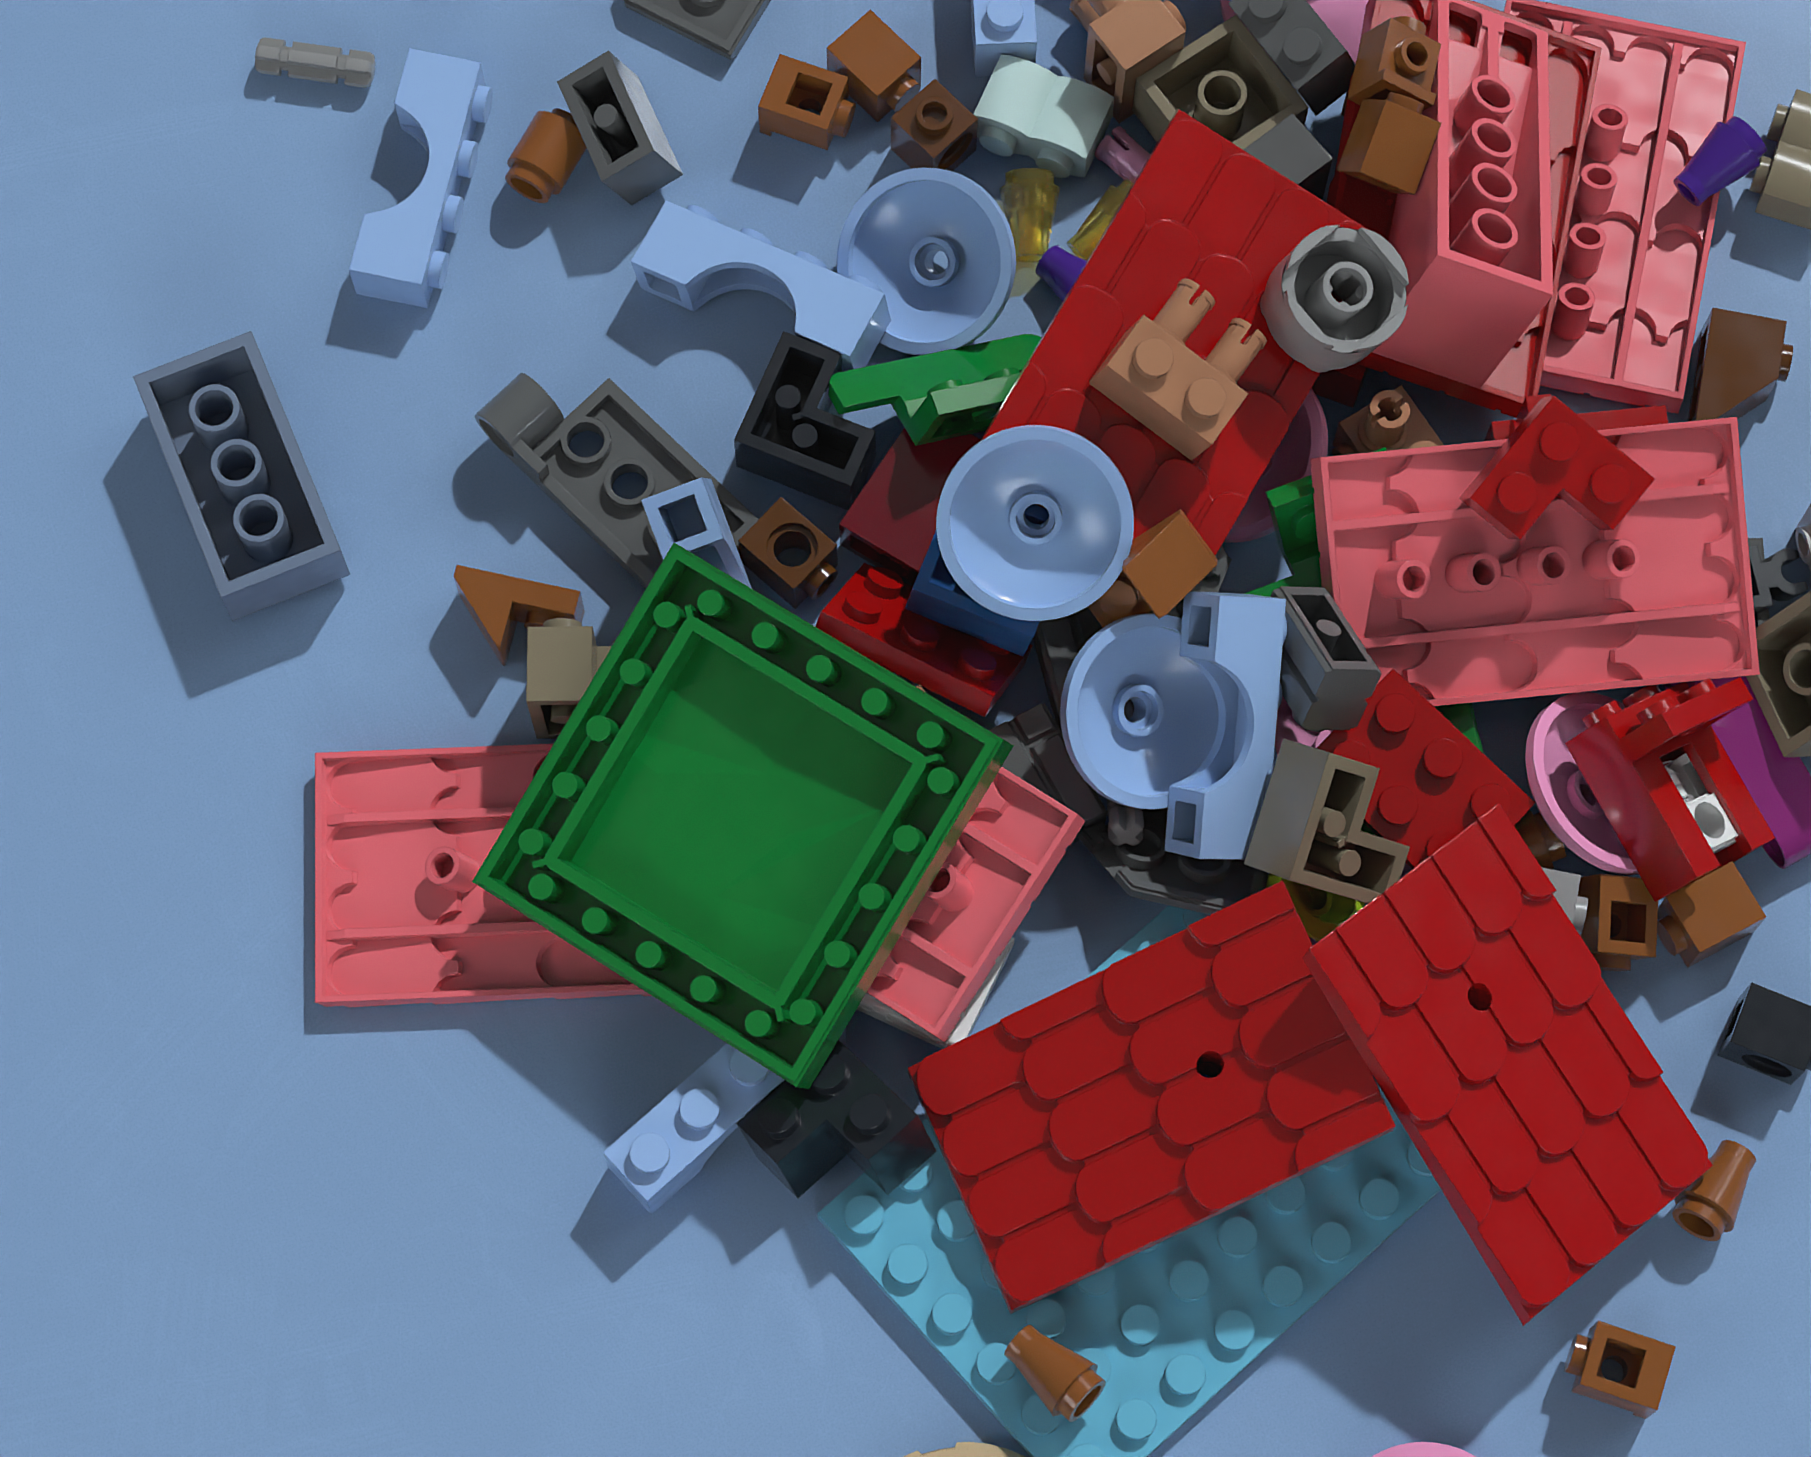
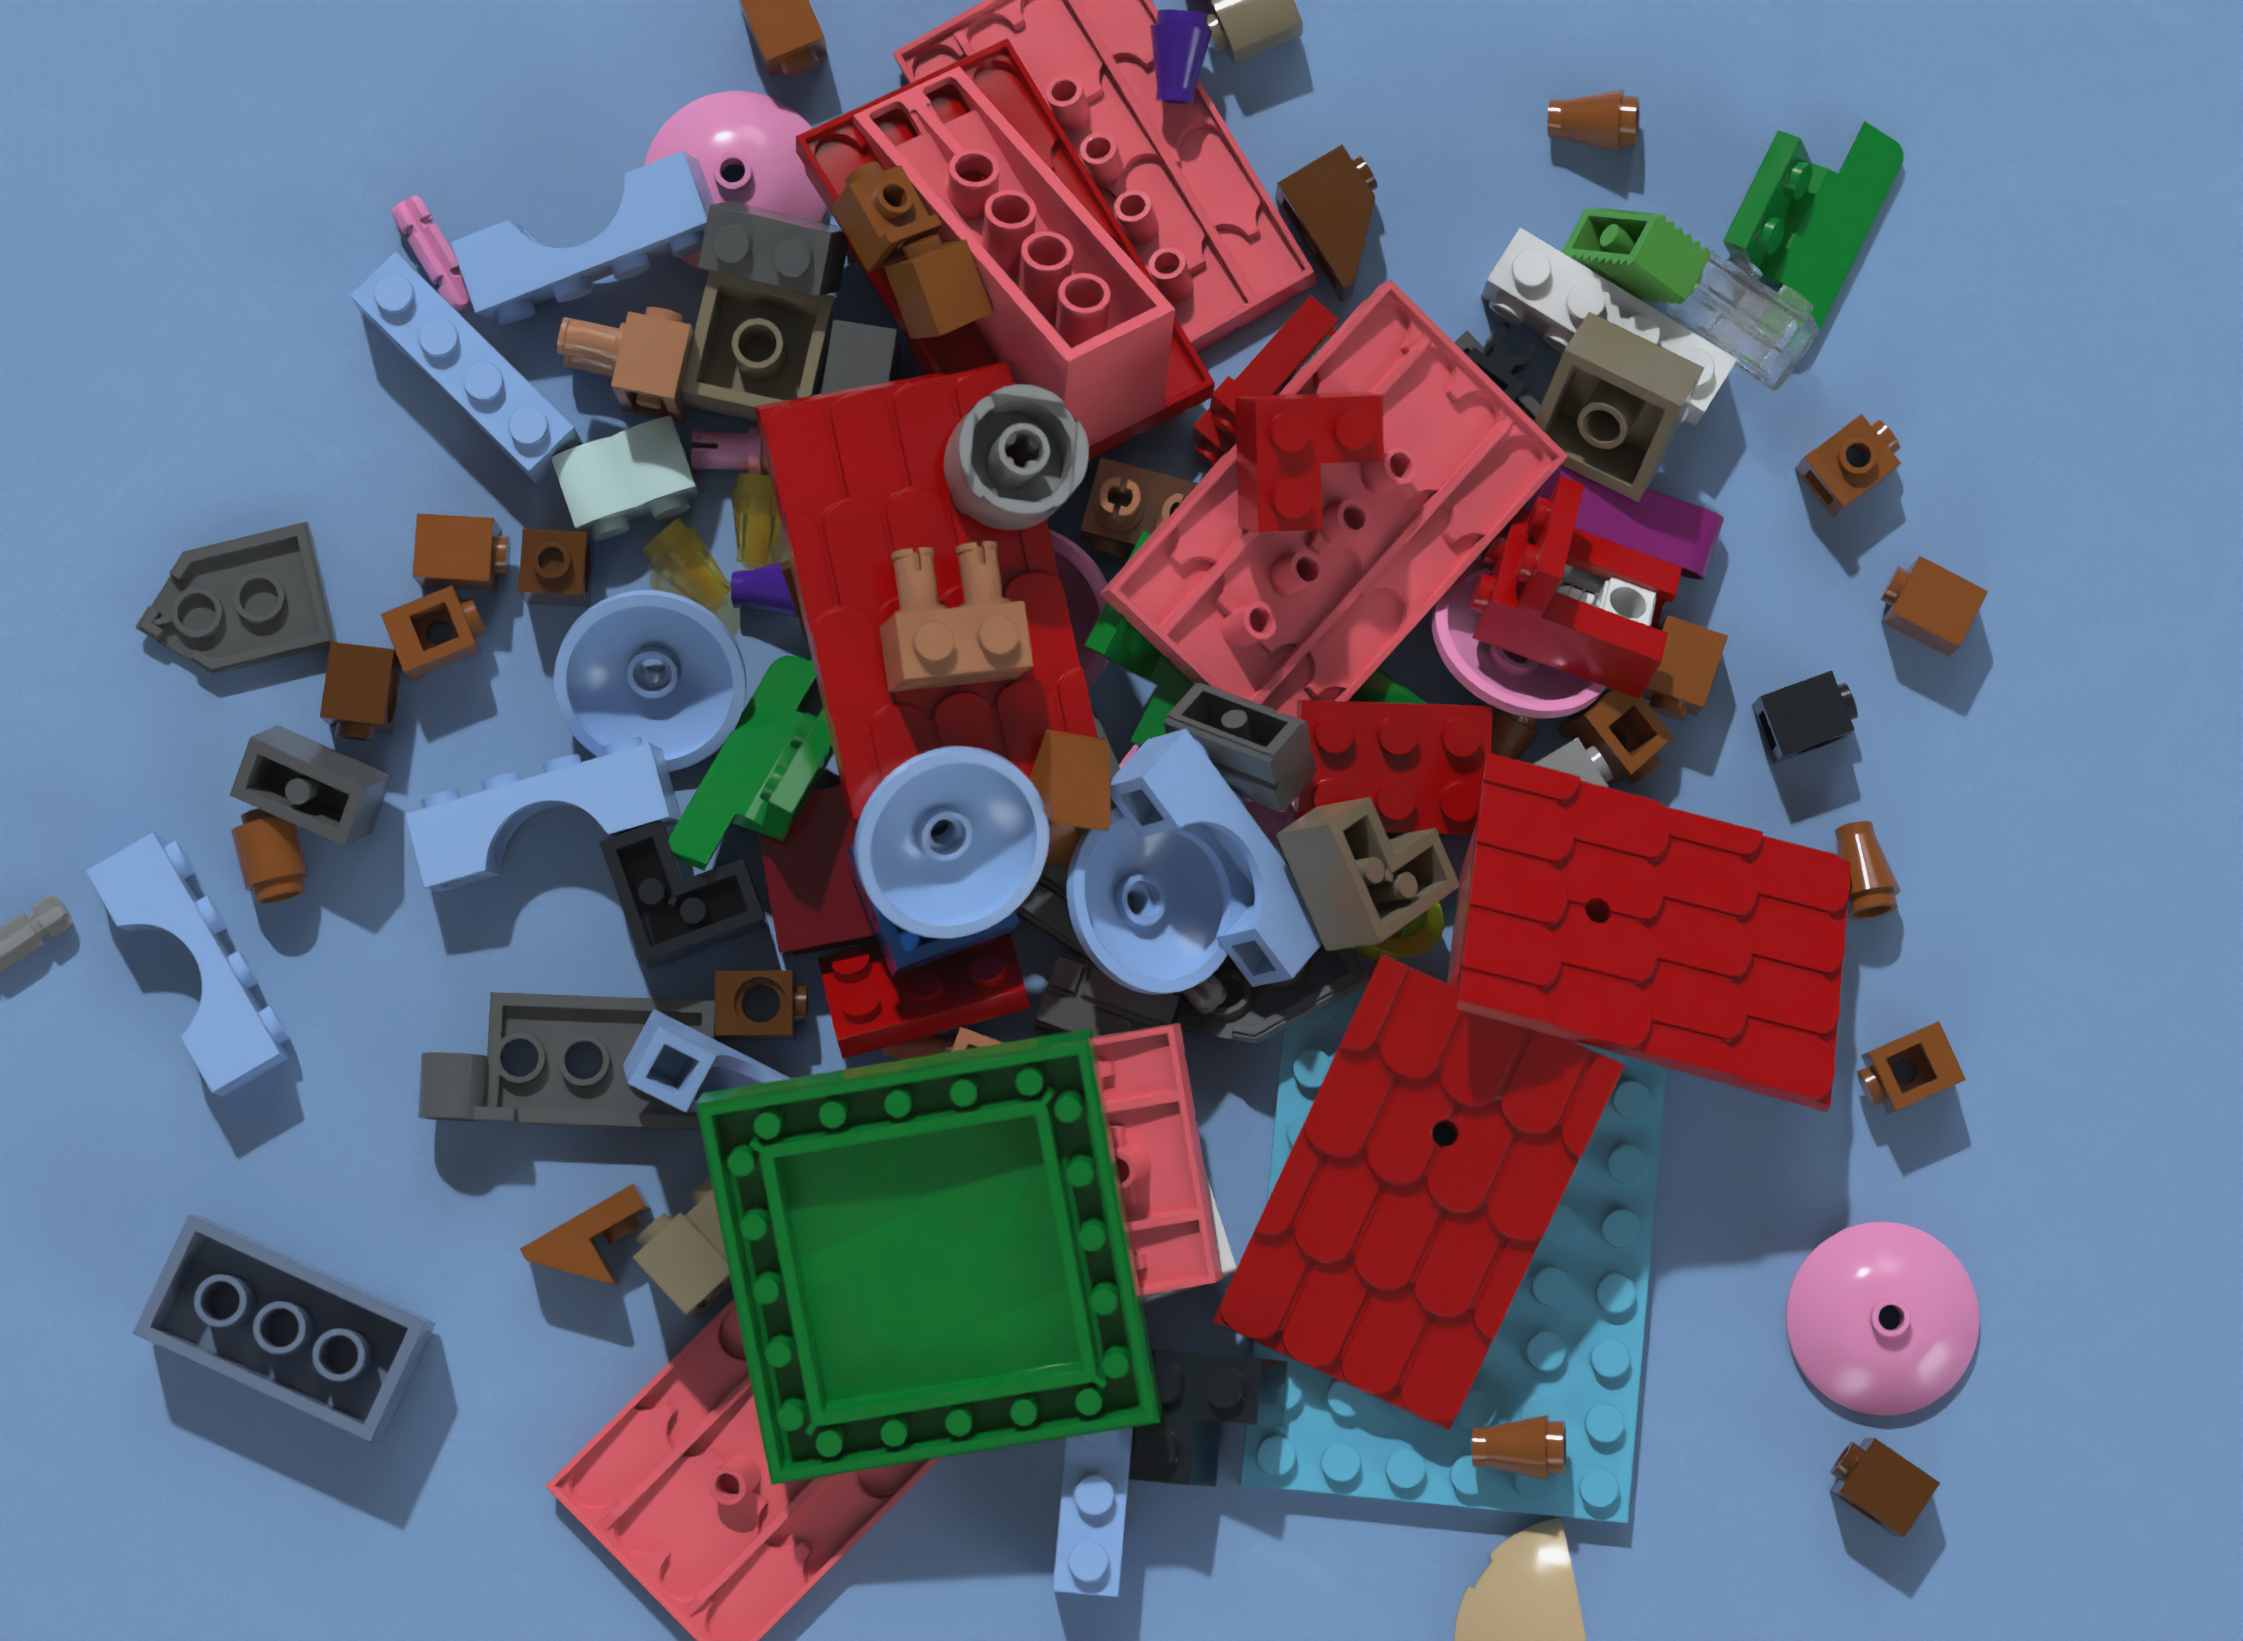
camera: 45 degrees left, 10 degrees up
none -> reddish brown brick [320,642,402,741]

